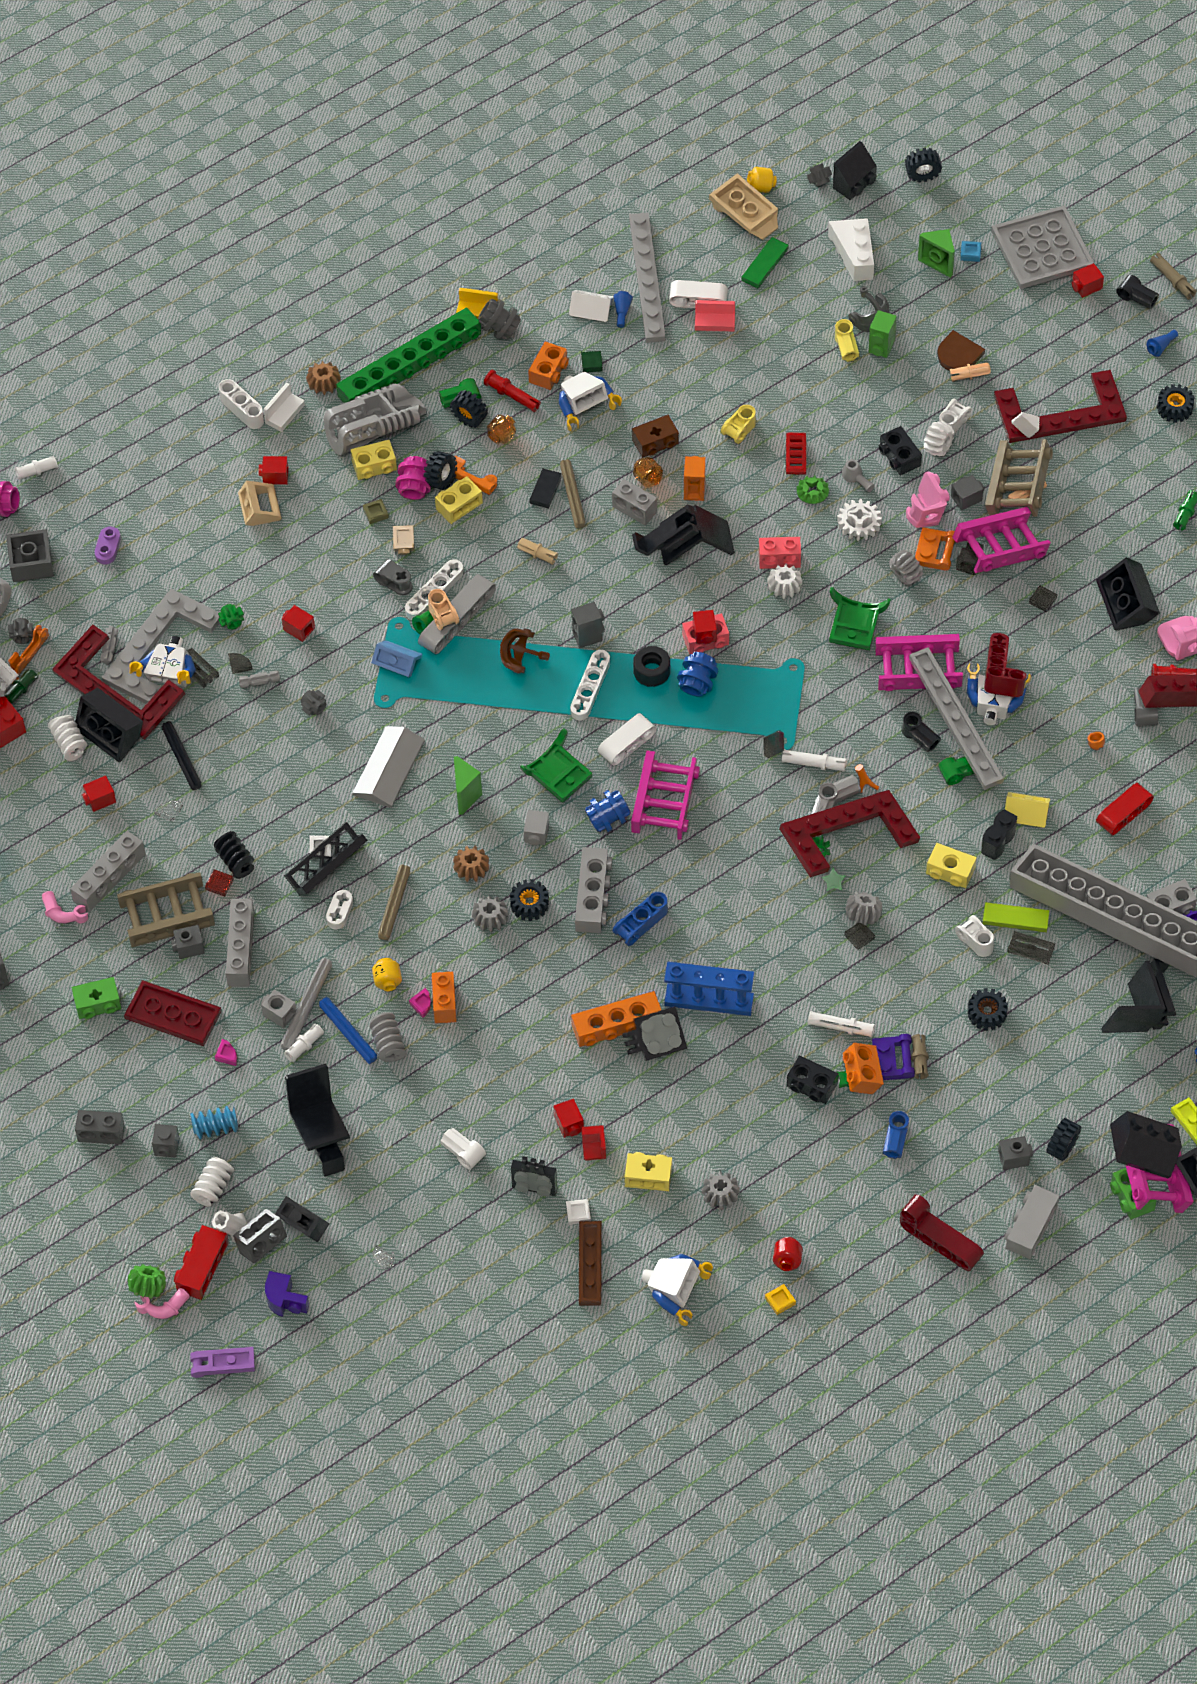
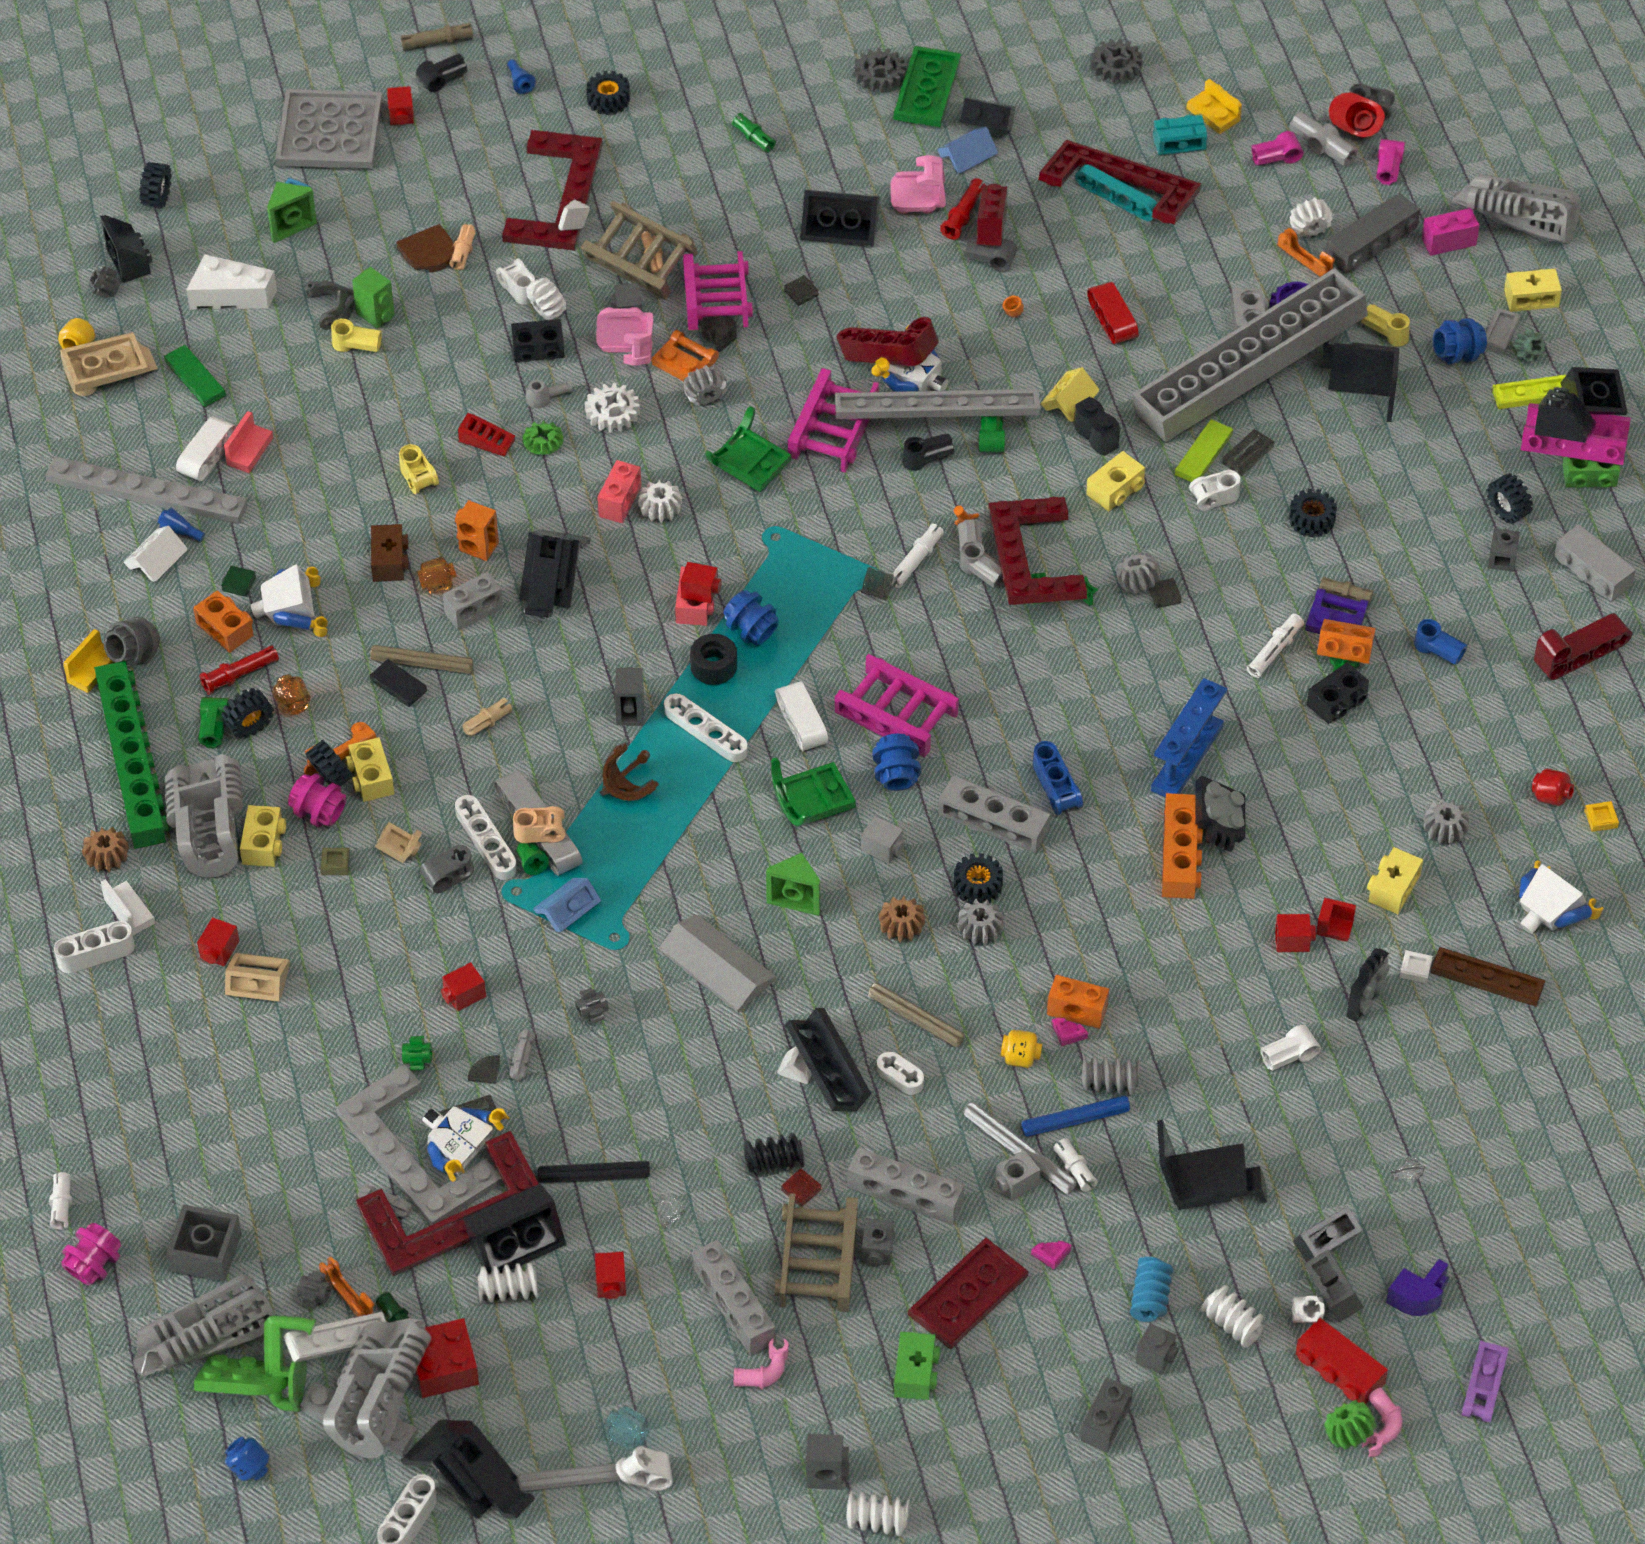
camera: 70 degrees left, 5 degrees down
medium lavender plate [95,527,121,565] -> none

